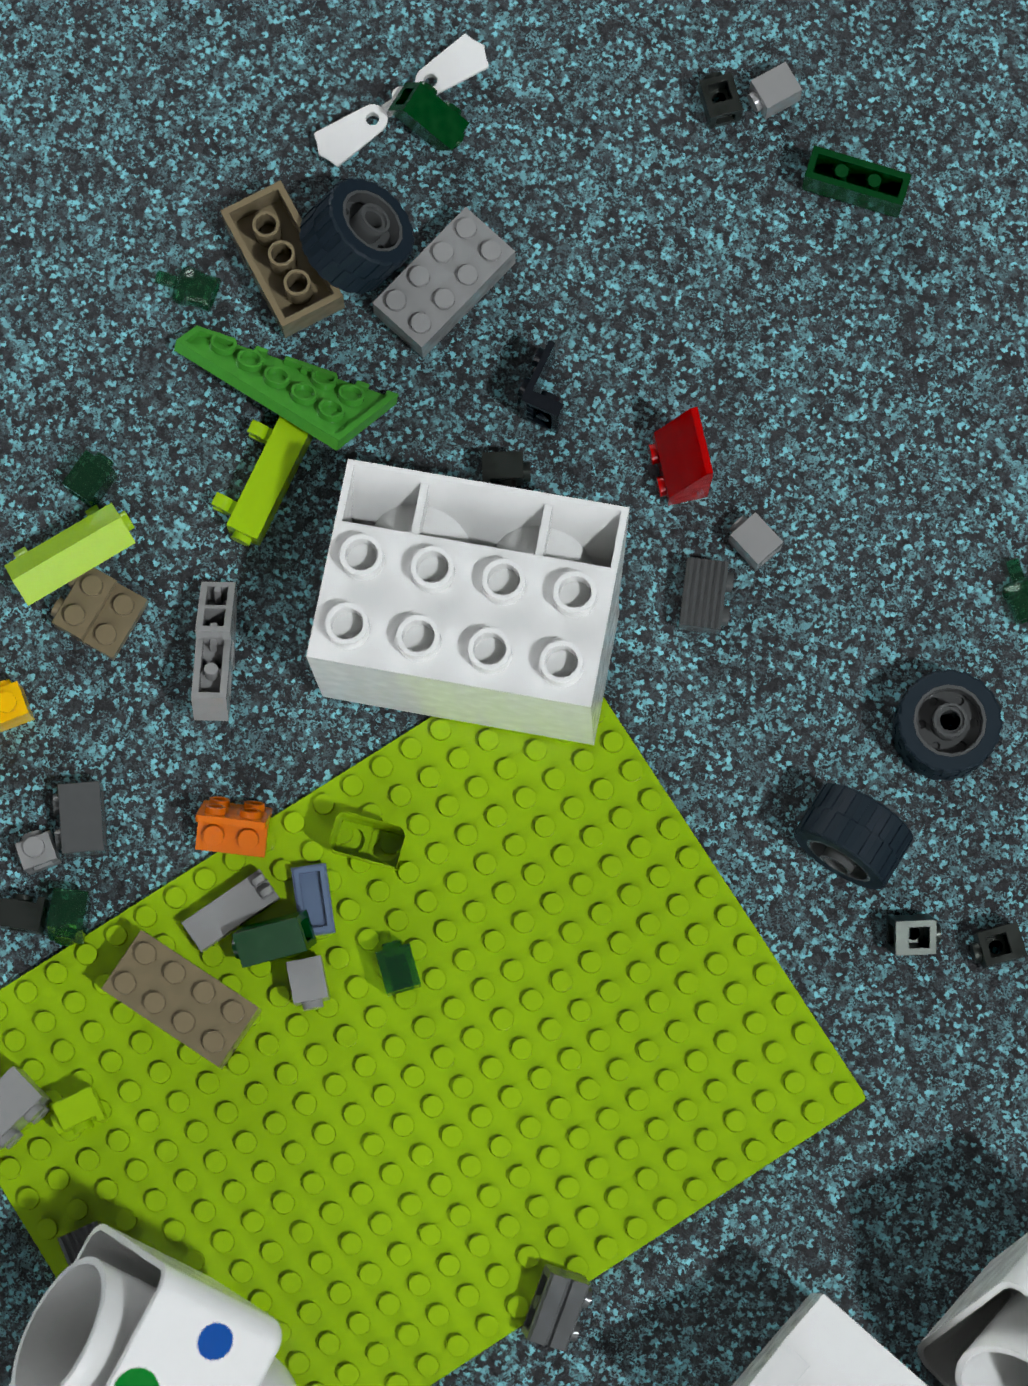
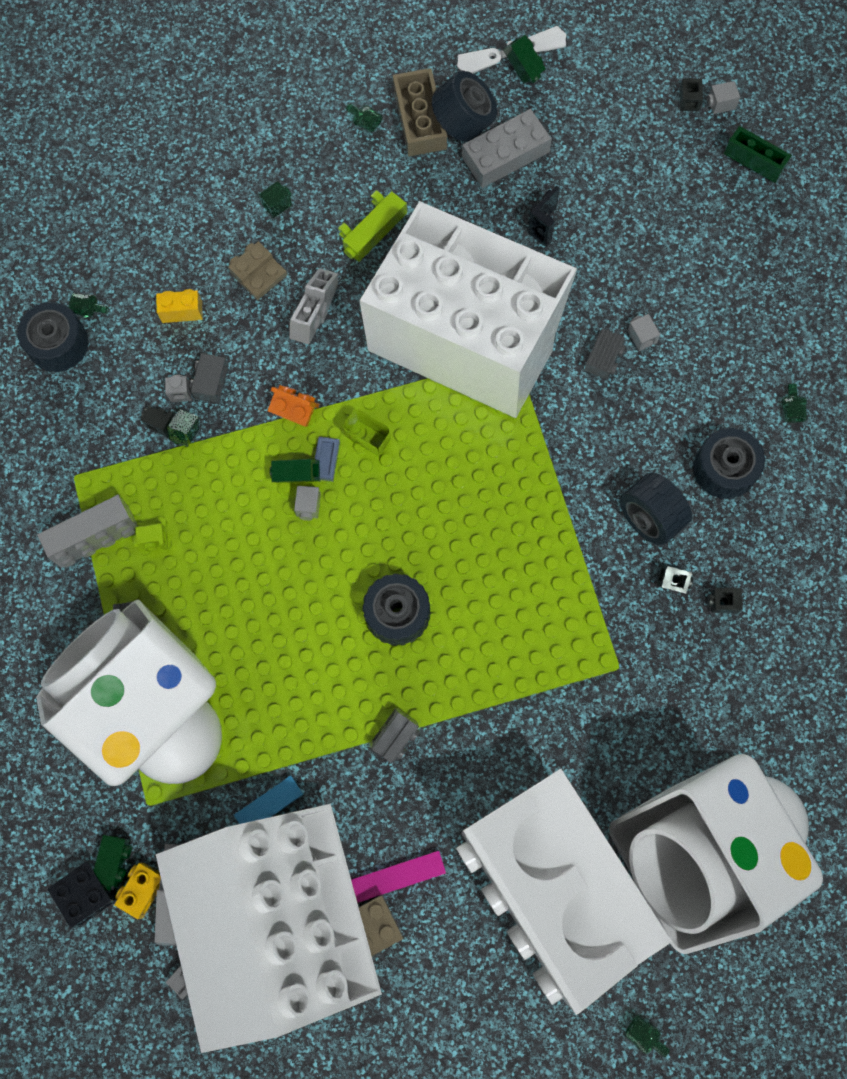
camera: 20 degrees right, 5 degrees down
lime brick [4,502,136,606] -> none
dark tan brick [101,930,262,1070] -> none
bright green wing [174,325,399,451] -> none
light grey hinge [182,869,280,953] -> none
clear green brick [376,940,422,996] -> none
red slope [648,407,713,506] -> none
none -> wheel [363,574,430,646]

